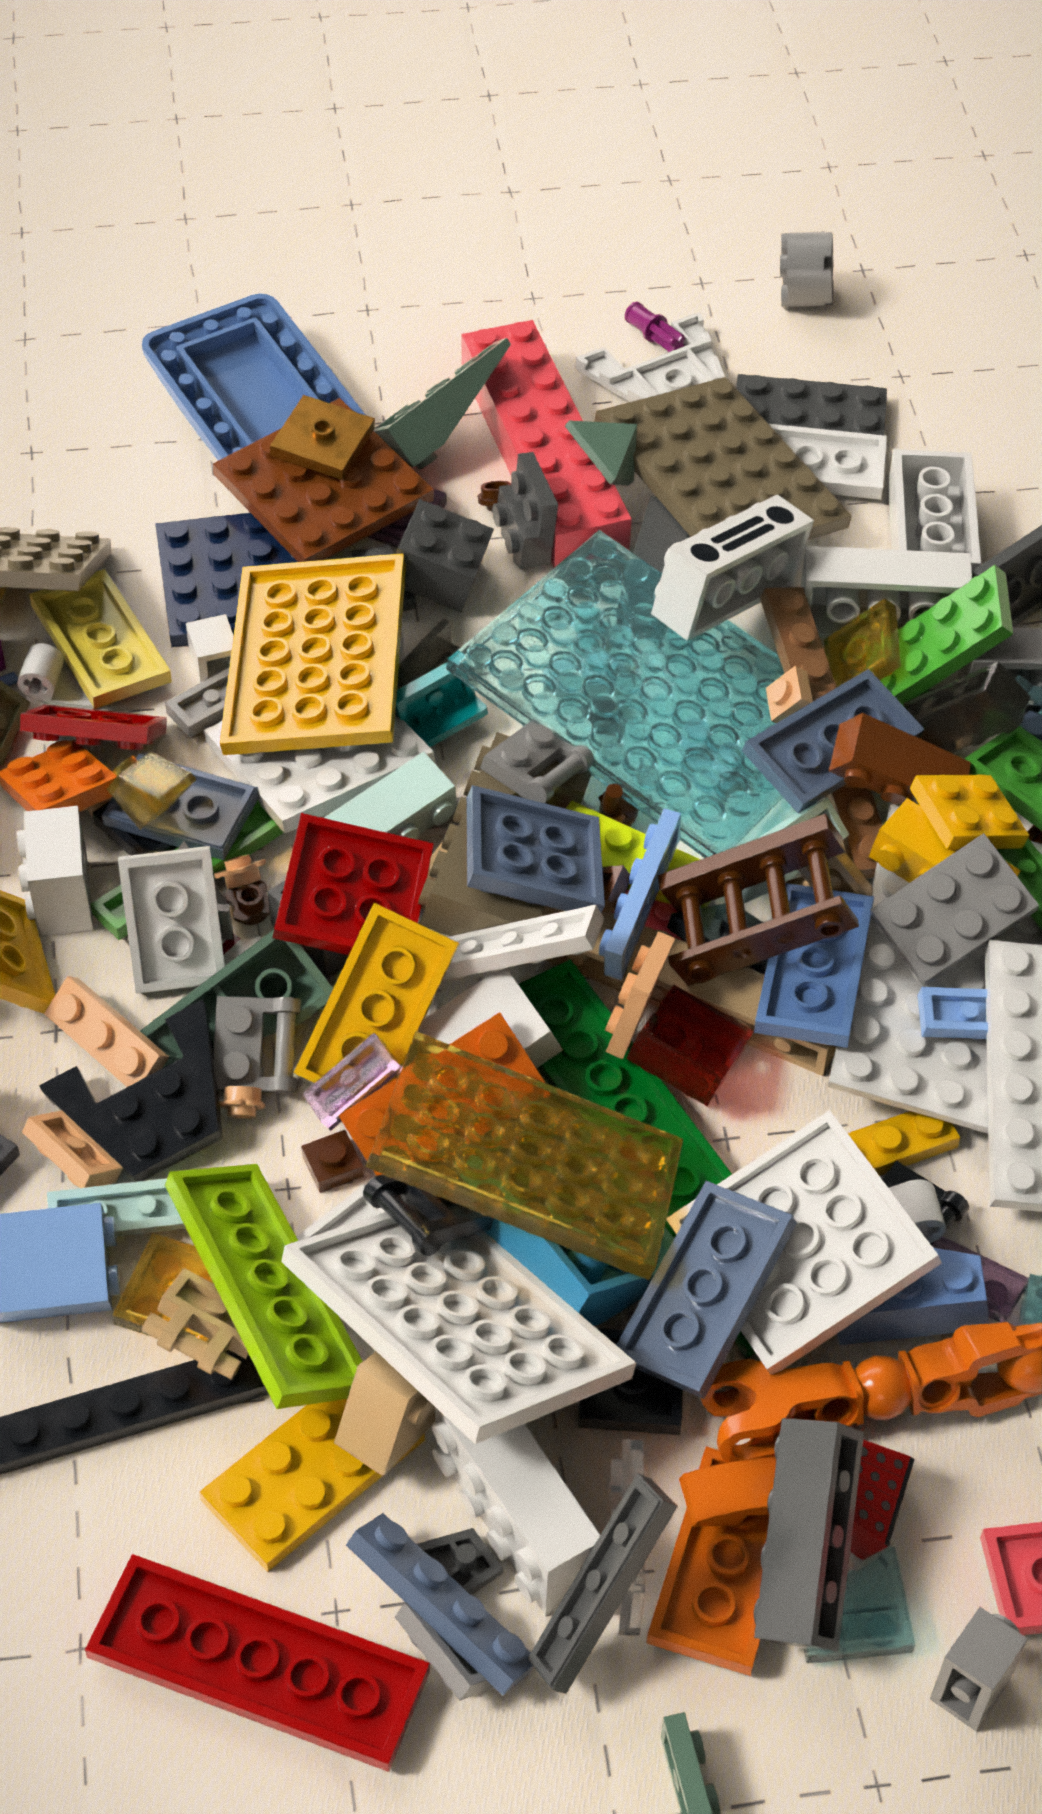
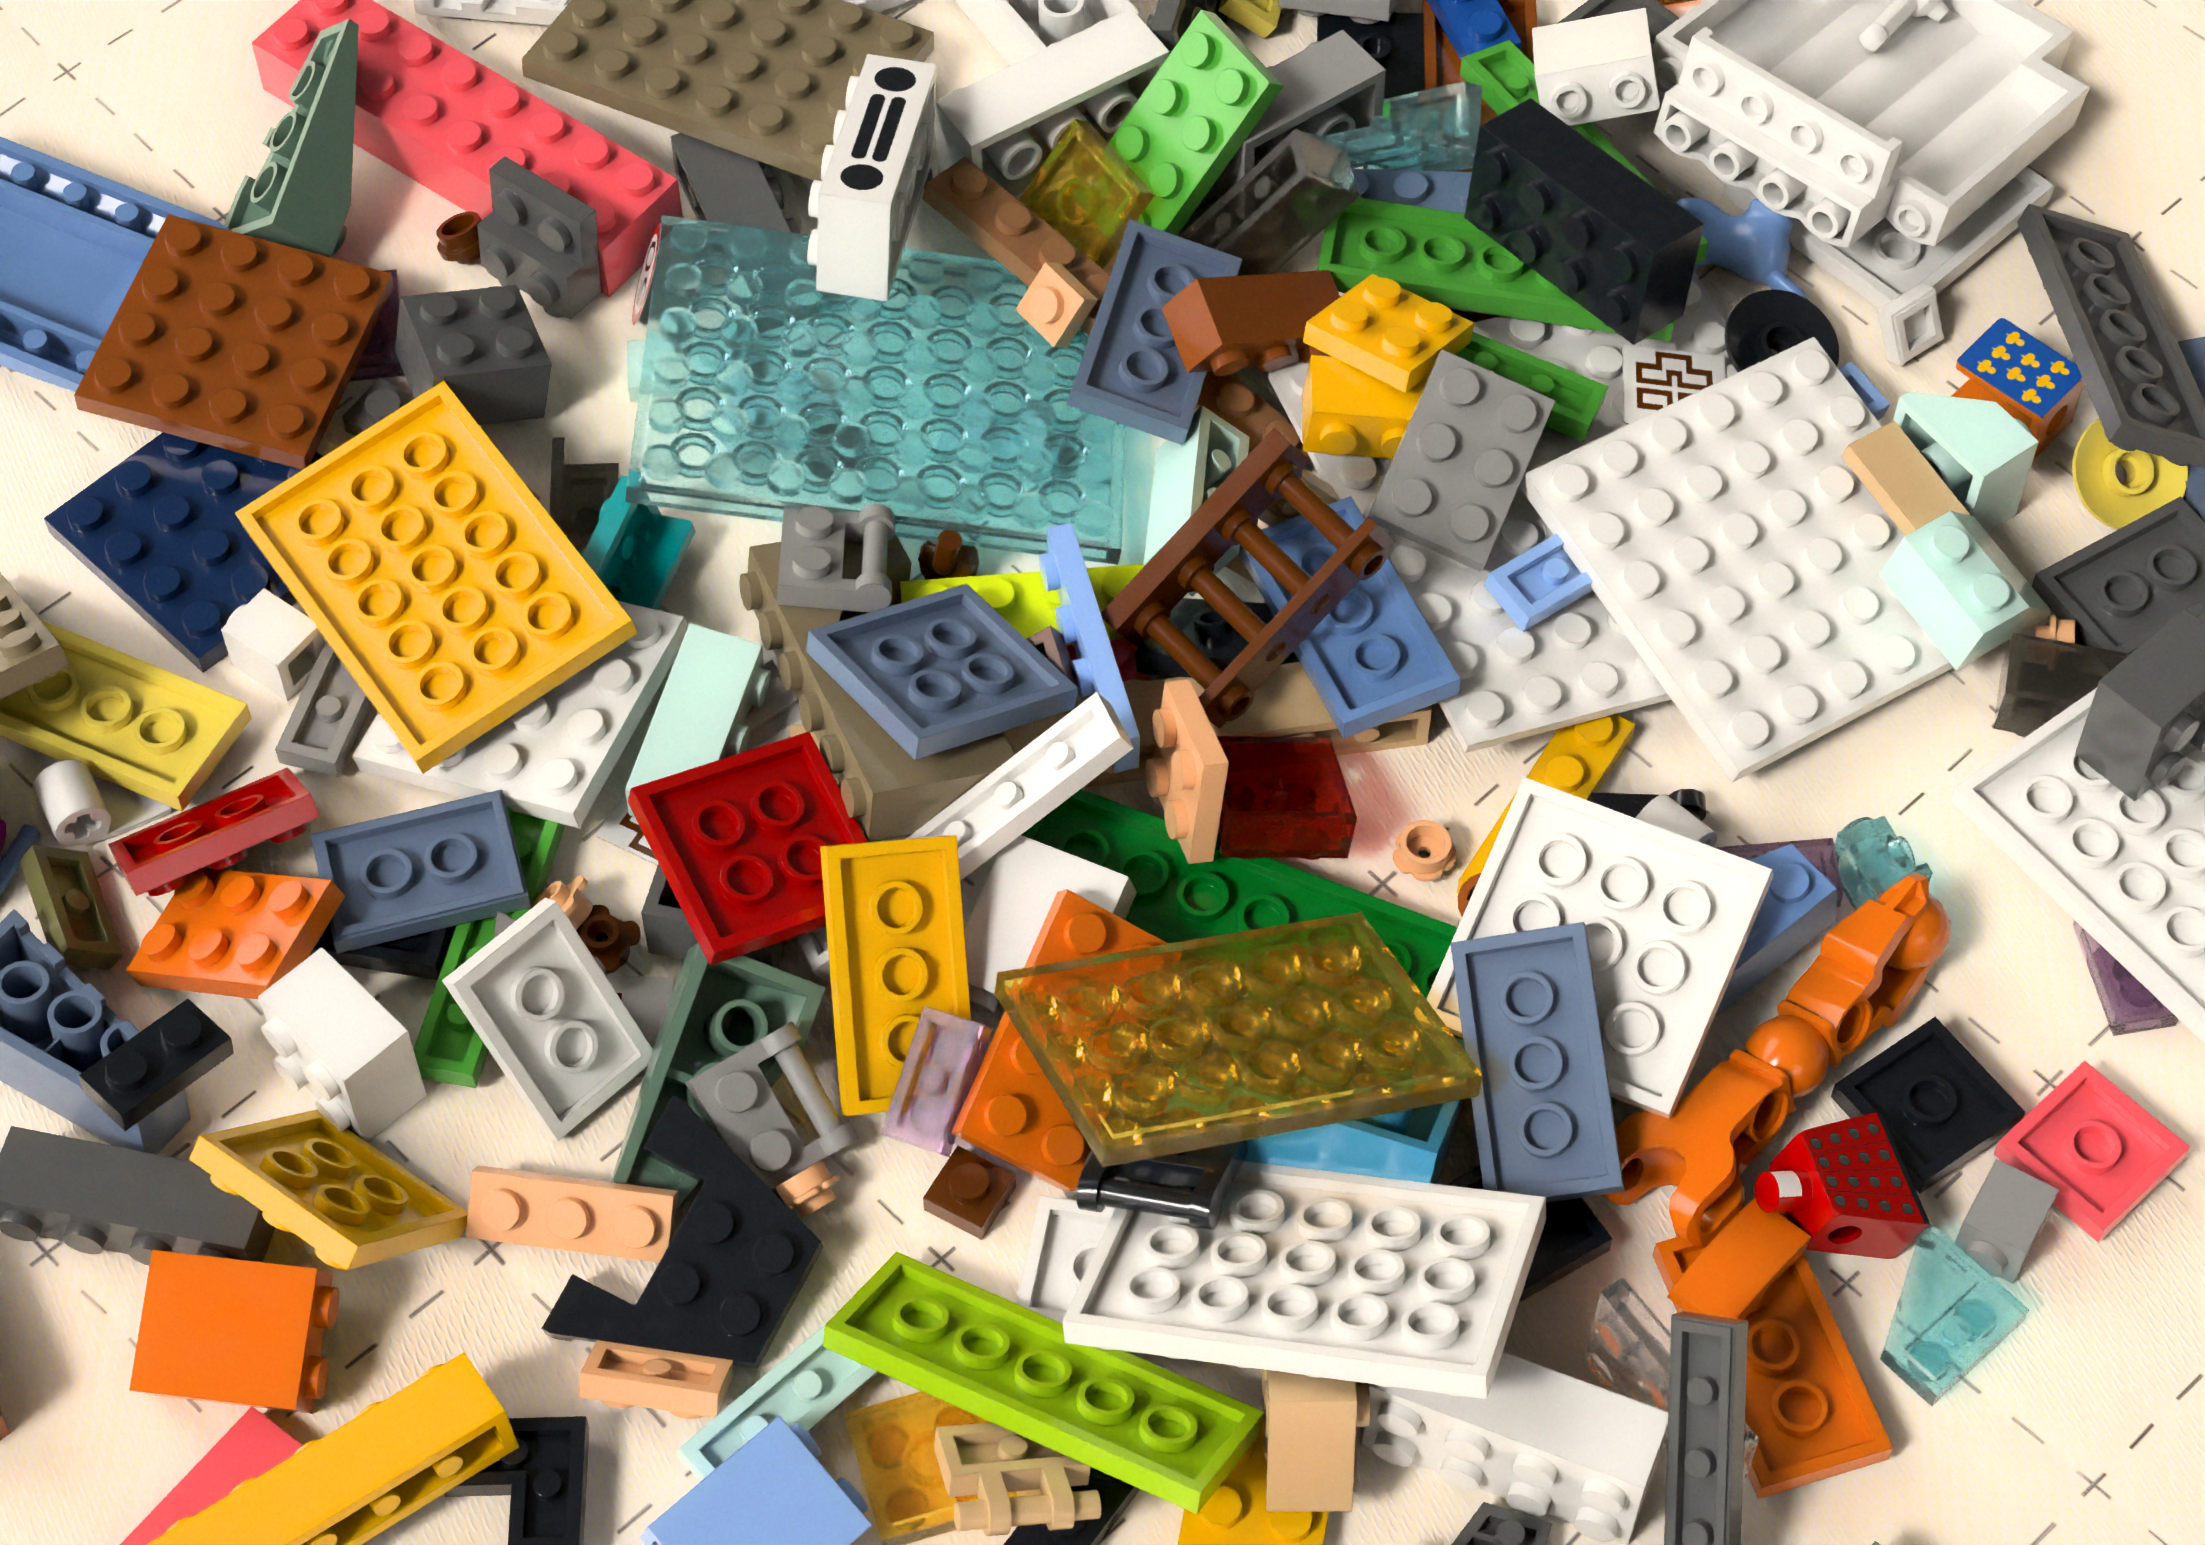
camera: 35 degrees left, 5 degrees up
clear yellow slope [107,751,197,830] -> none
pearl gold plate [270,395,375,480] -> none
sand green slope [565,420,637,486] -> none
dark grey brick [754,1418,864,1652] -> none
light grey brick [930,1606,1028,1731] -> none
none -> light nougat plate [1393,820,1457,882]
none -> black plate [1831,1016,2025,1194]
none -> light grey brick [1951,1159,2059,1284]

